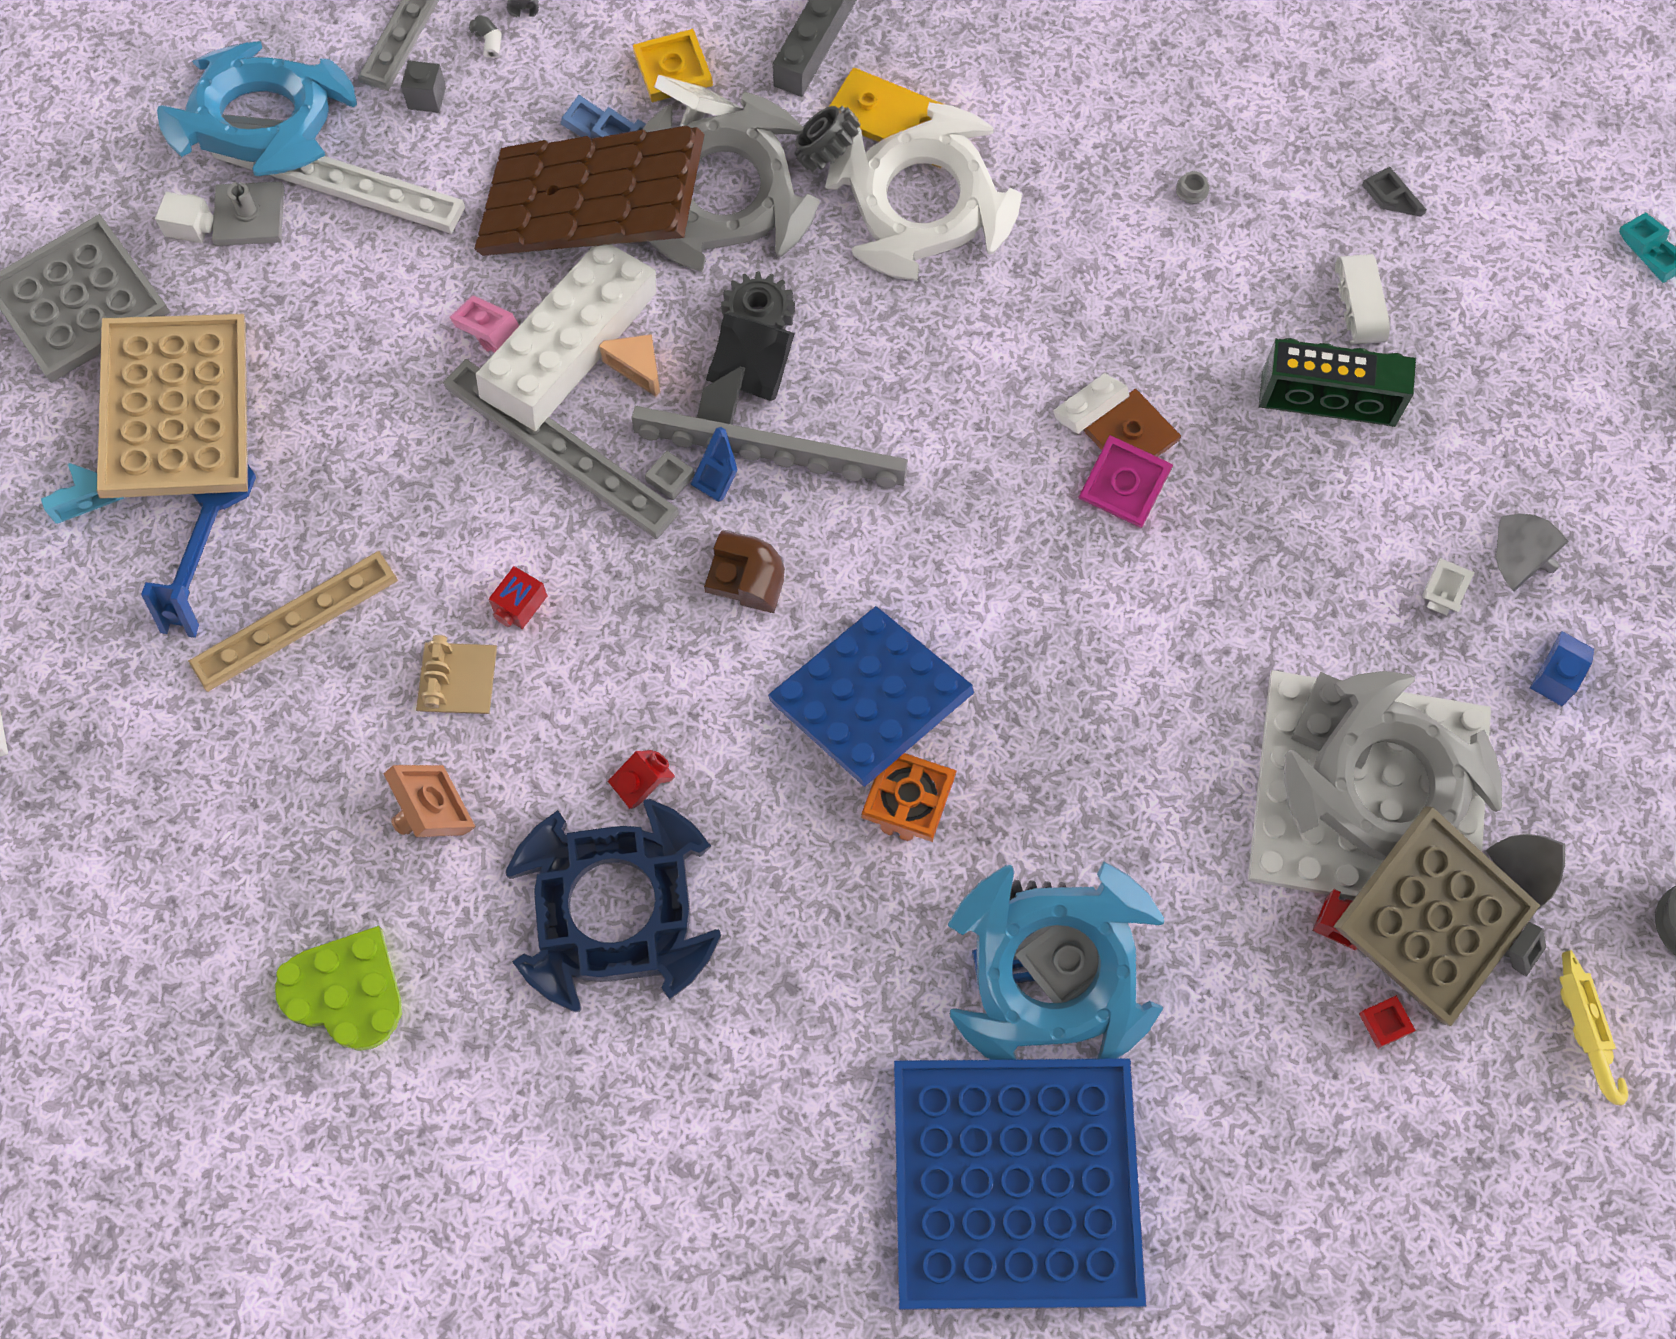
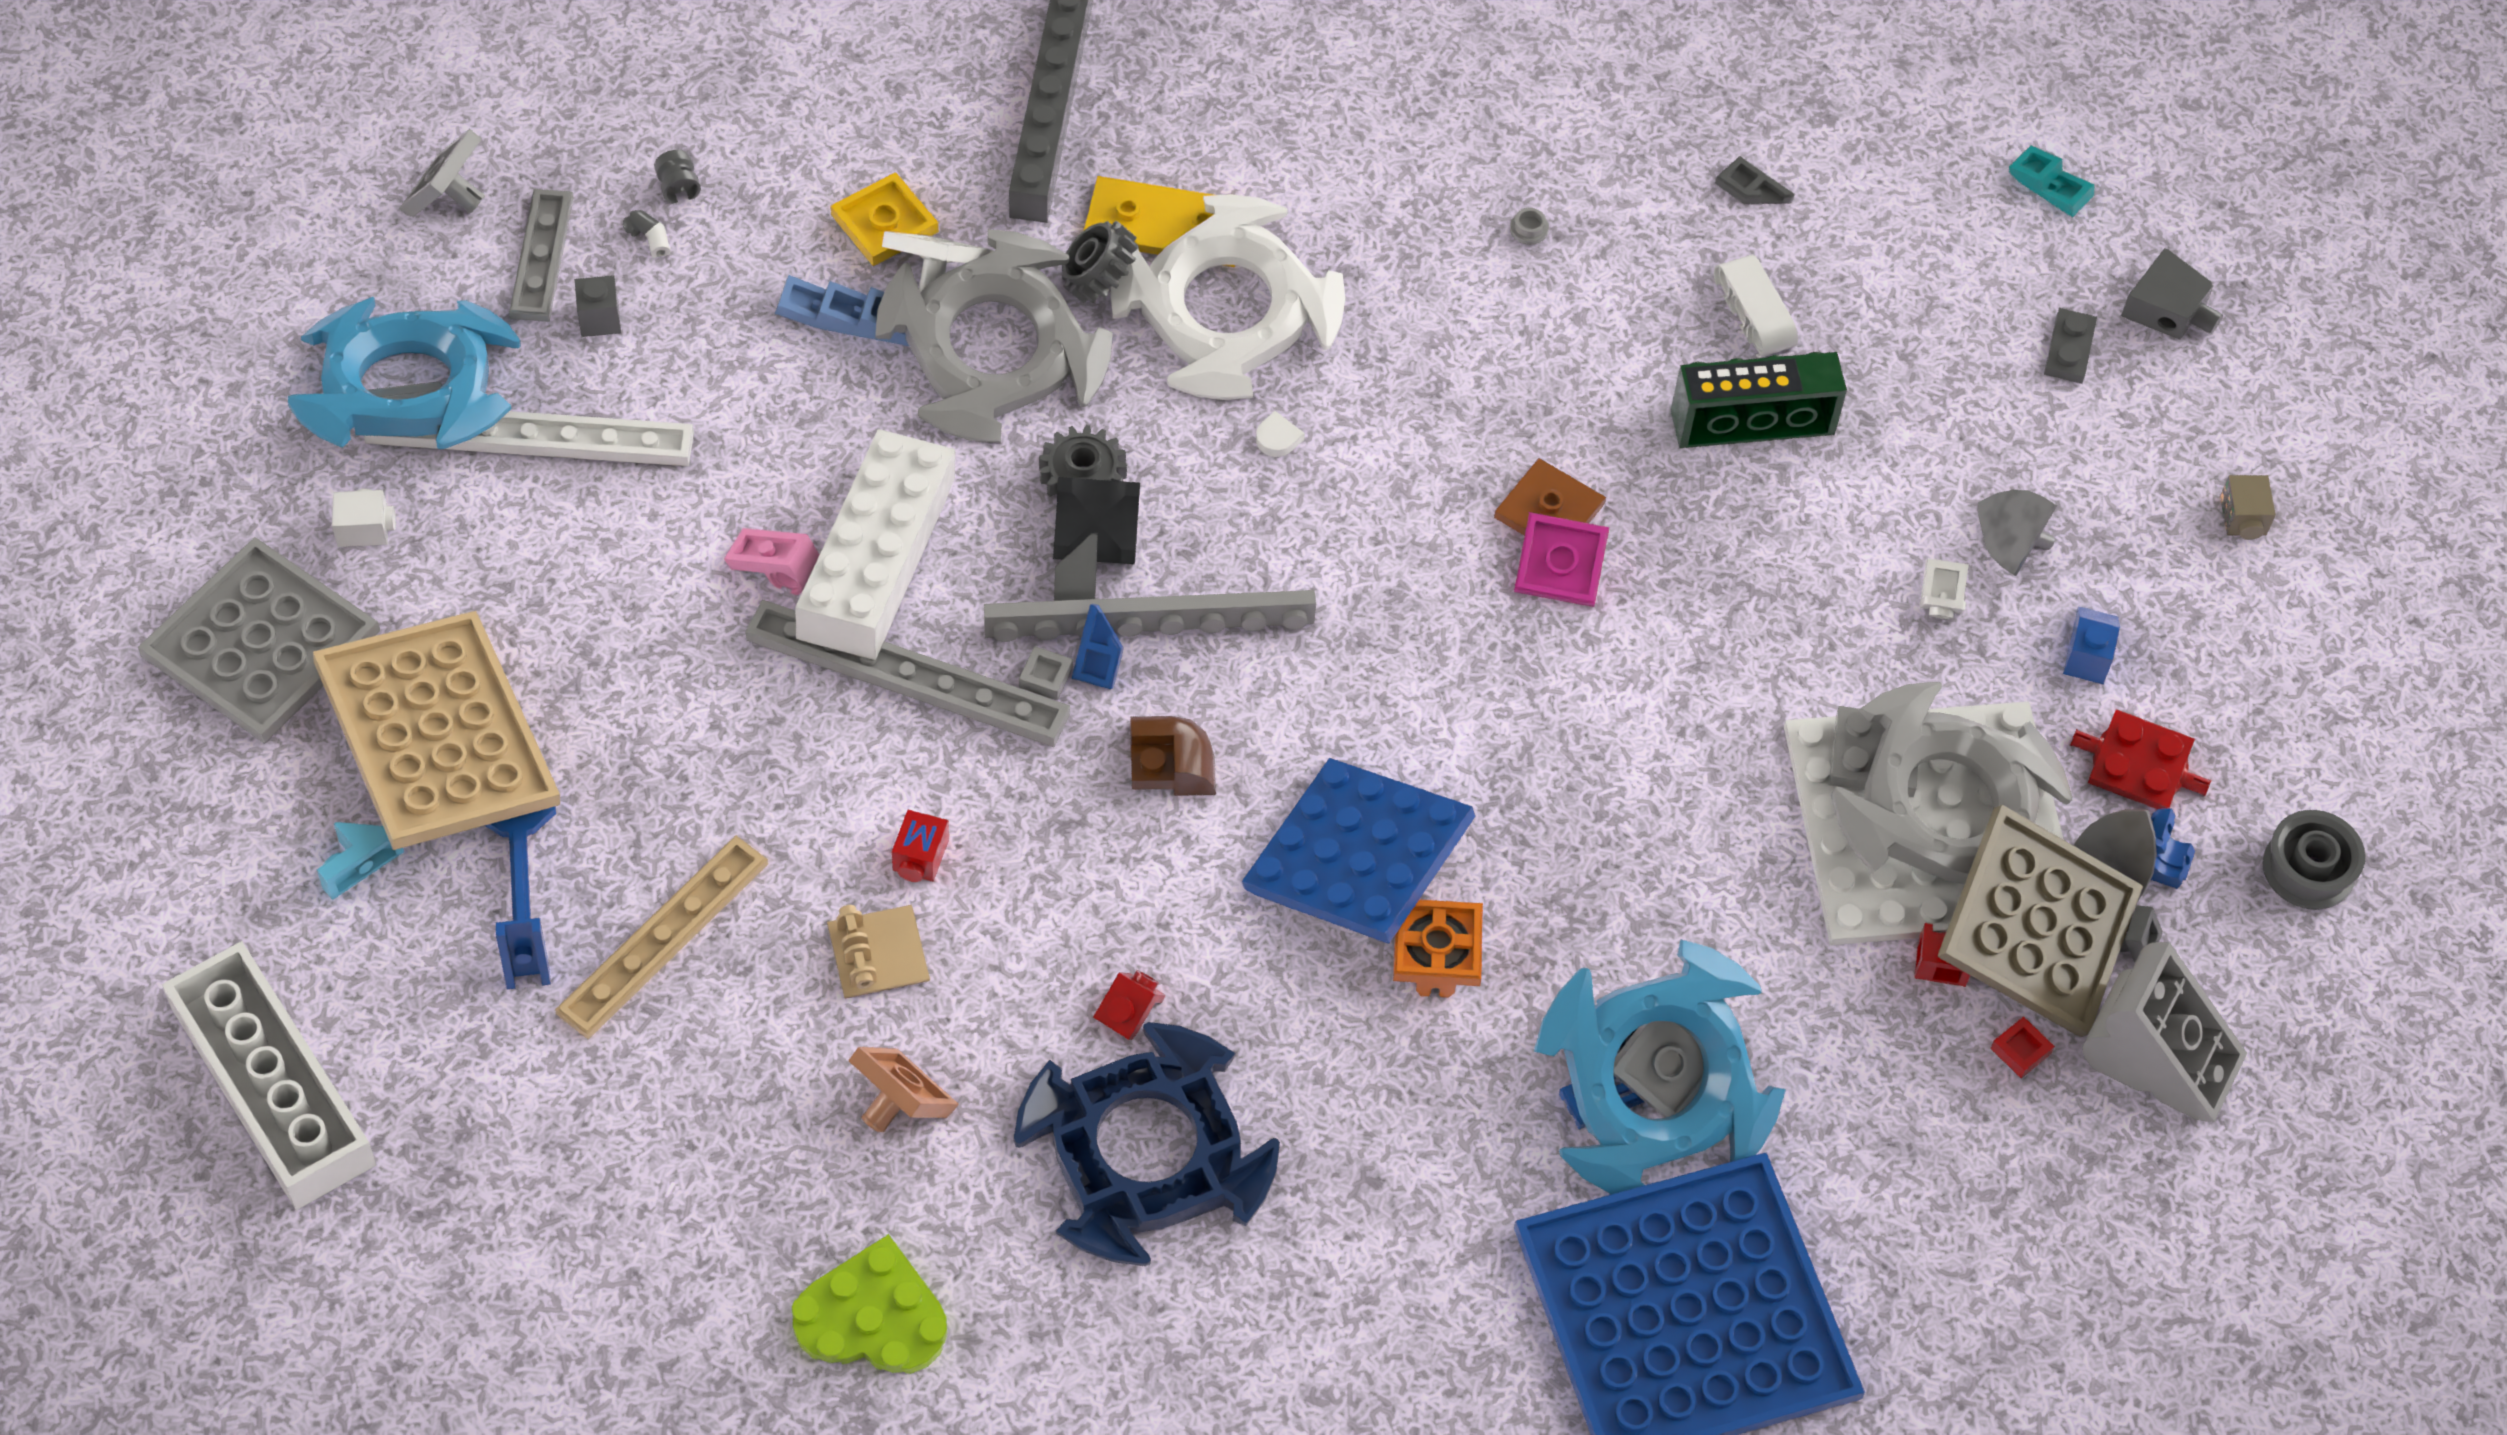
camera: 20 degrees left, 10 degrees down
light grey tile [212,181,284,246] -> none
reddish brown piece [474,126,705,256] -> none
light nougat slope [599,334,660,396] -> none
white plate [1053,373,1129,434] -> none
light yellow plate [1559,950,1628,1106] -> none
none -> white tile [1256,411,1305,457]
none -> dark grey plate [2044,308,2097,384]
none -> red plate [2070,709,2211,809]
none -> light grey brick [2082,942,2247,1122]
none -> blue piece [2151,808,2195,889]

